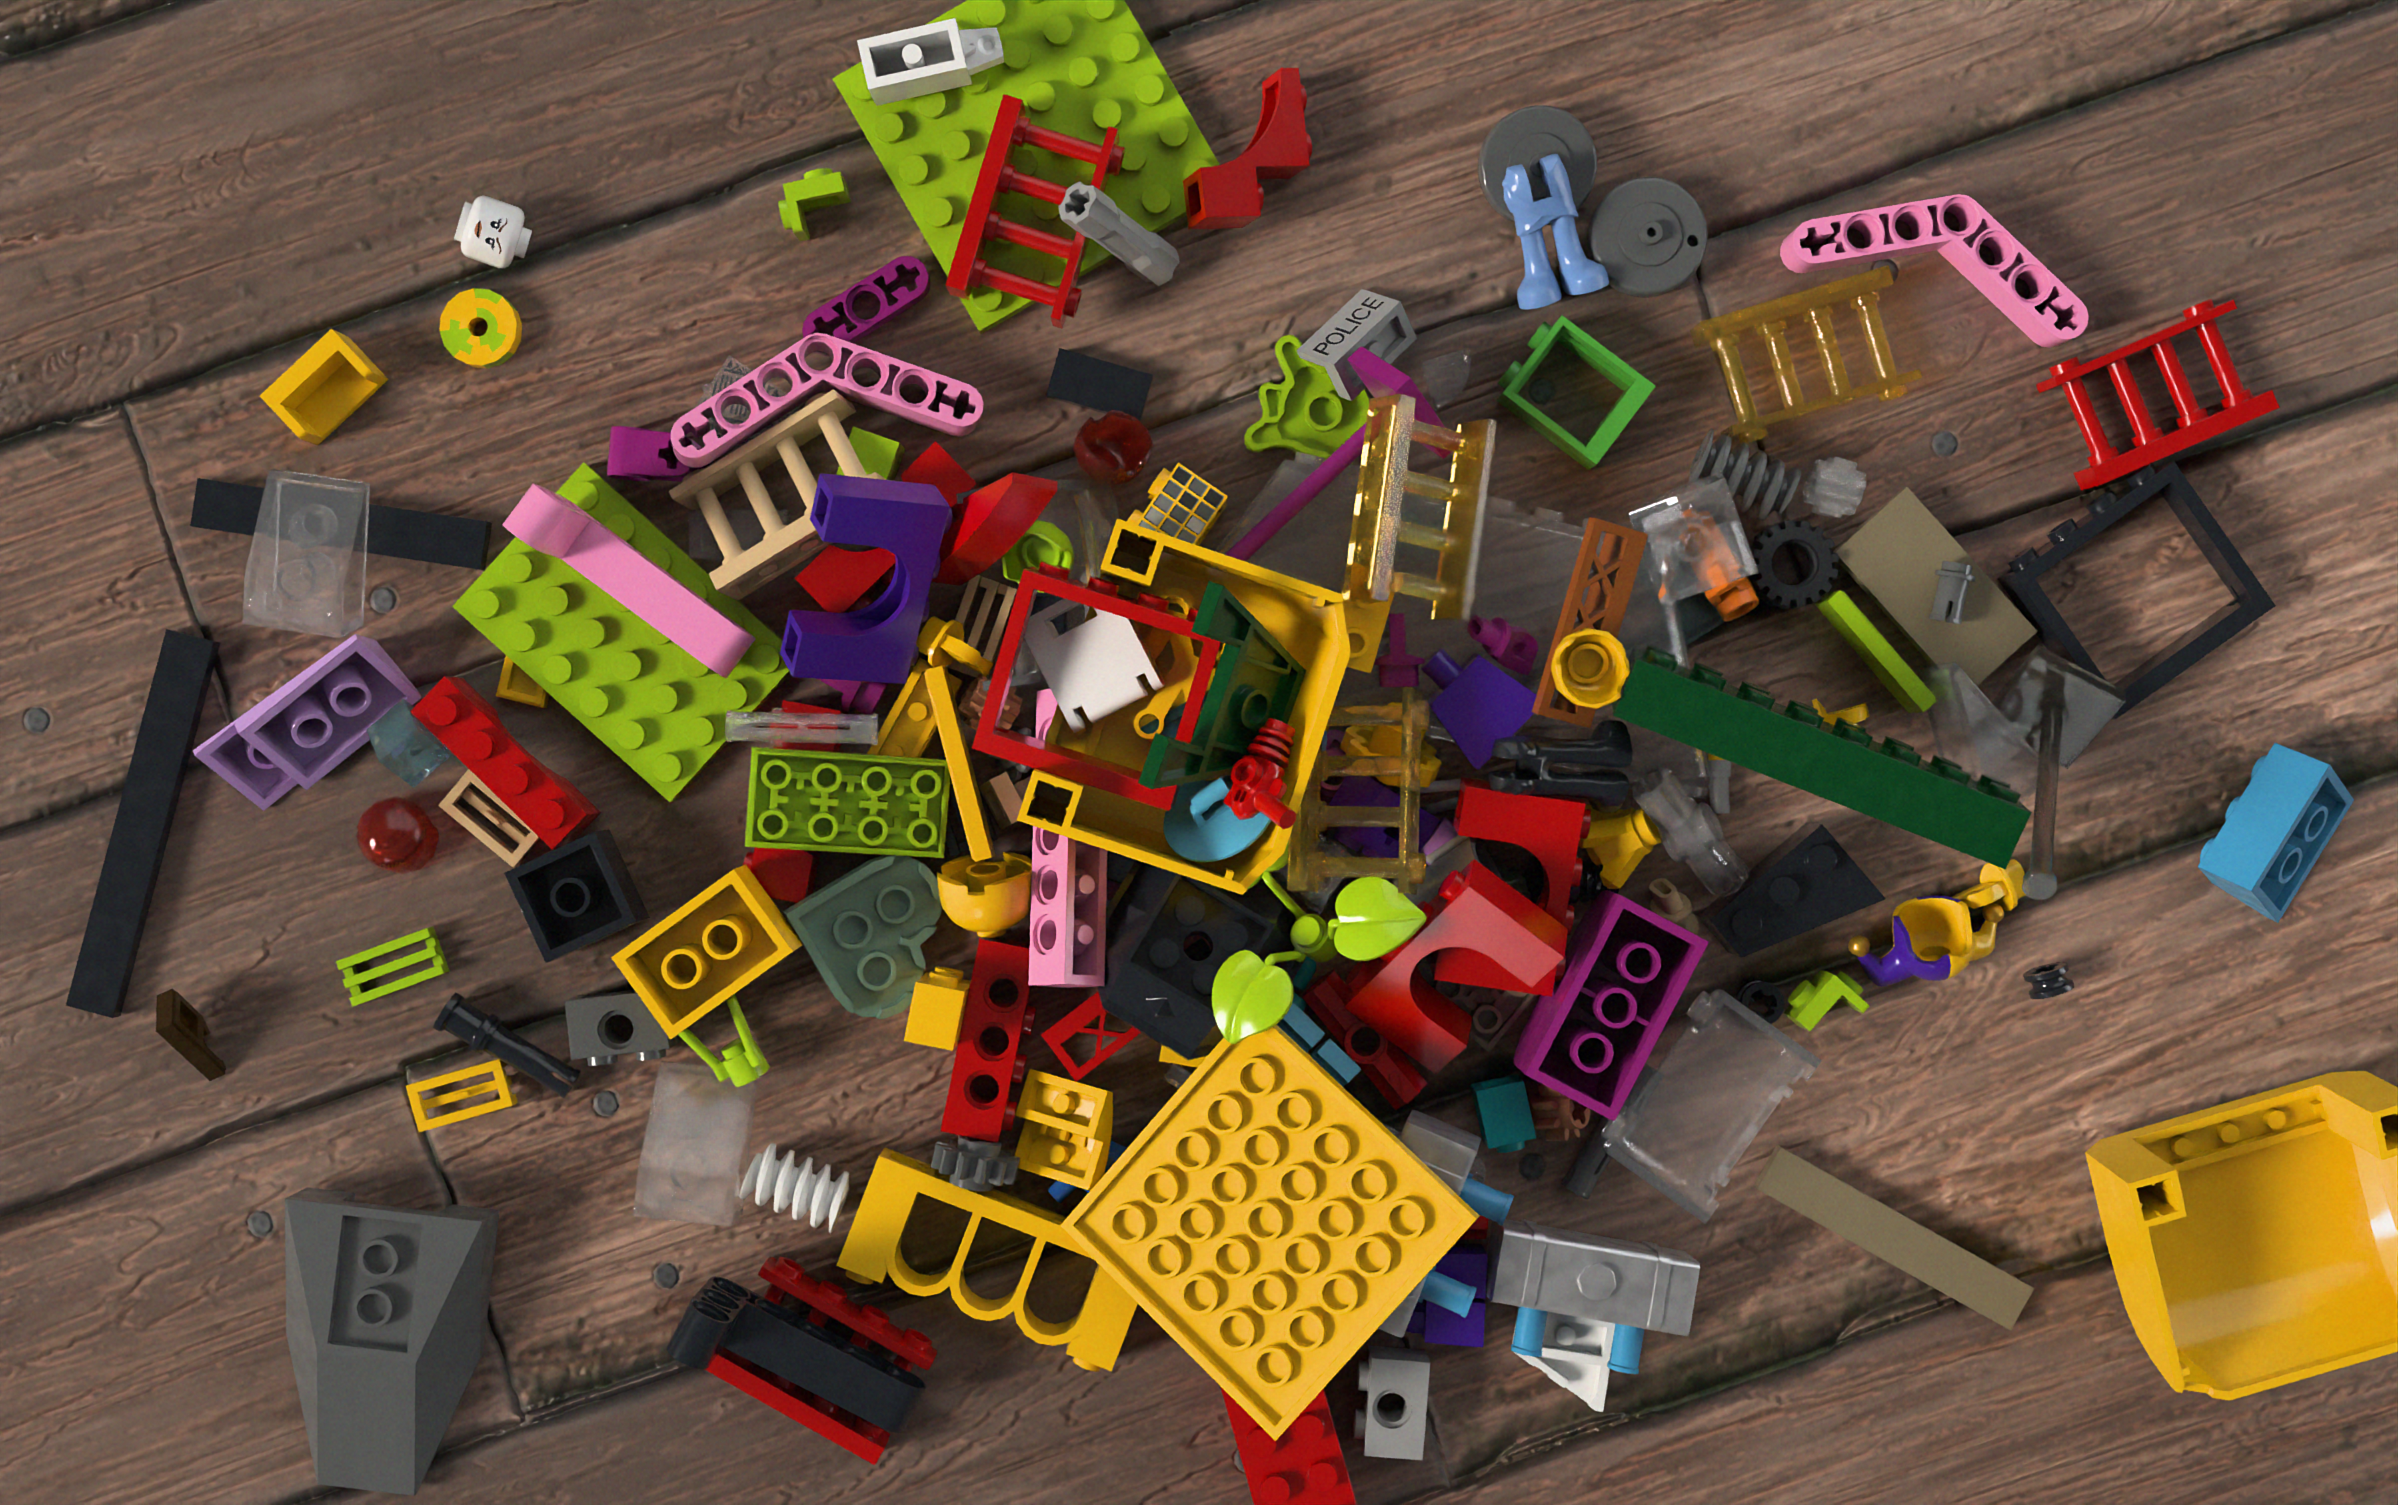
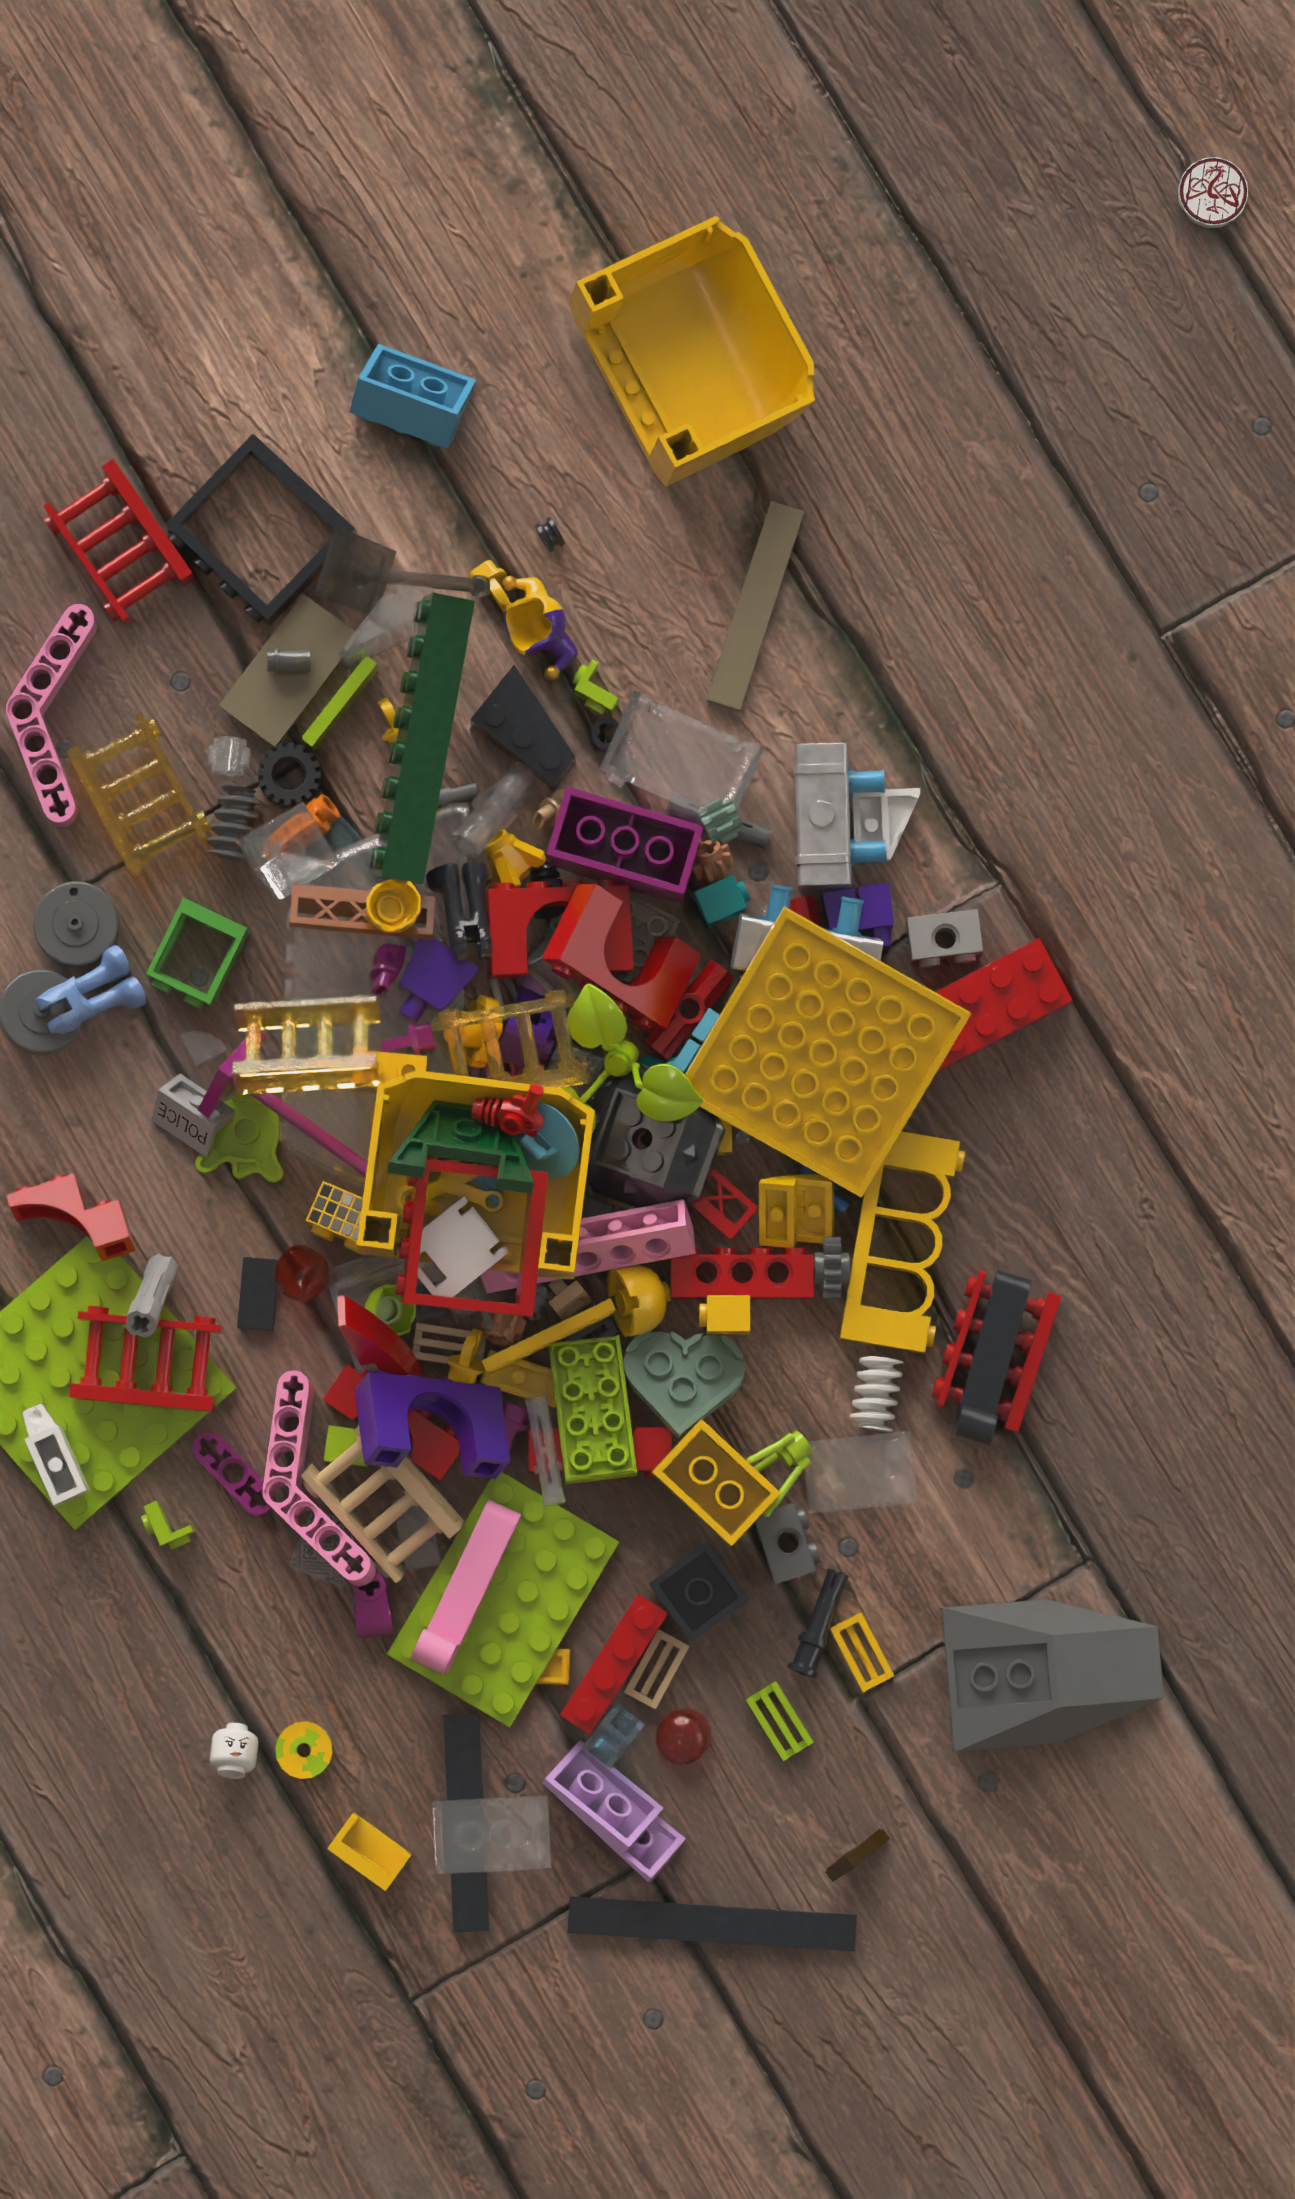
camera: 100 degrees left, 5 degrees down
none -> sand green gear [699,799,744,844]

